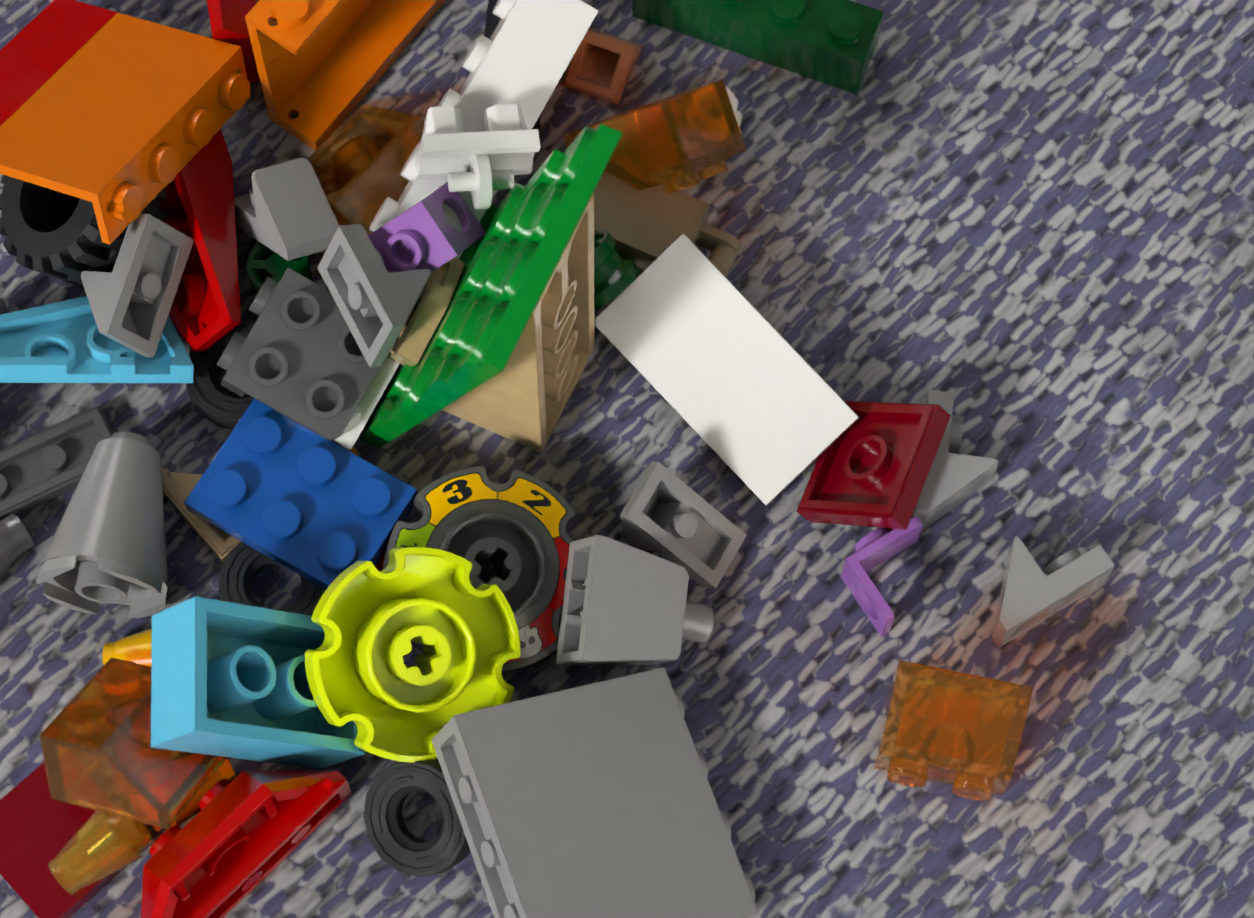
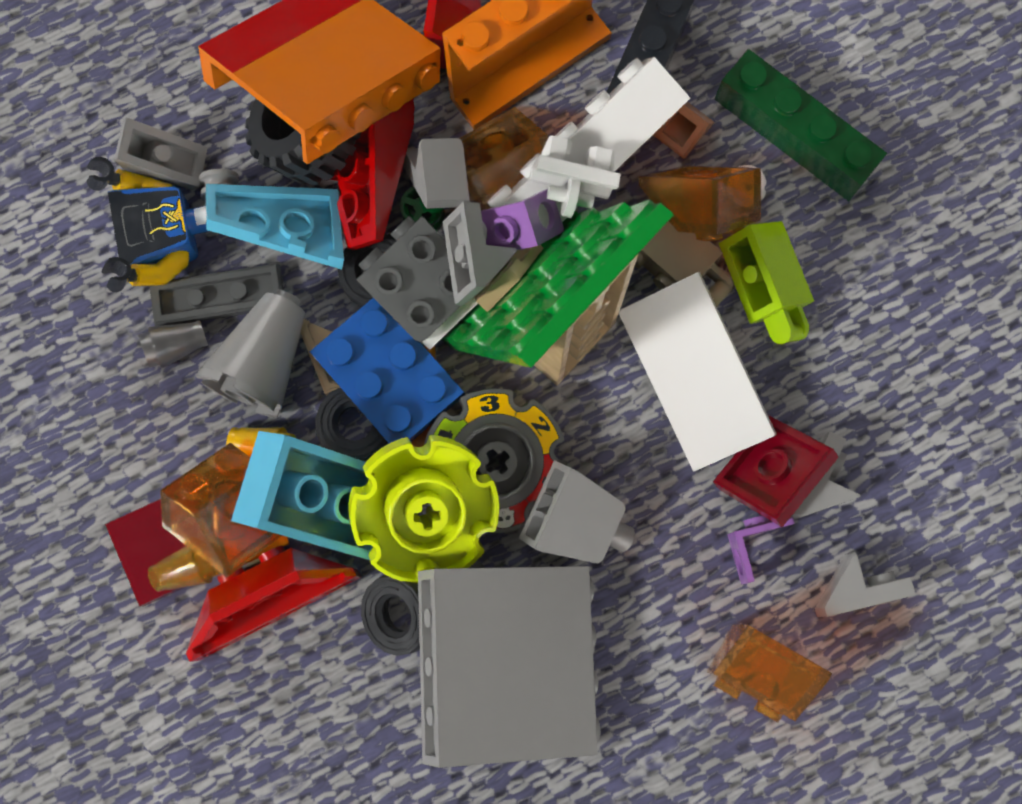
camera: 20 degrees right, 10 degrees up
light grey slope [81,214,194,358] -> none
dark green wheel [594,230,640,309] -> none
light grey slope [620,461,747,588] -> none
none -> lime brick [718,221,814,344]

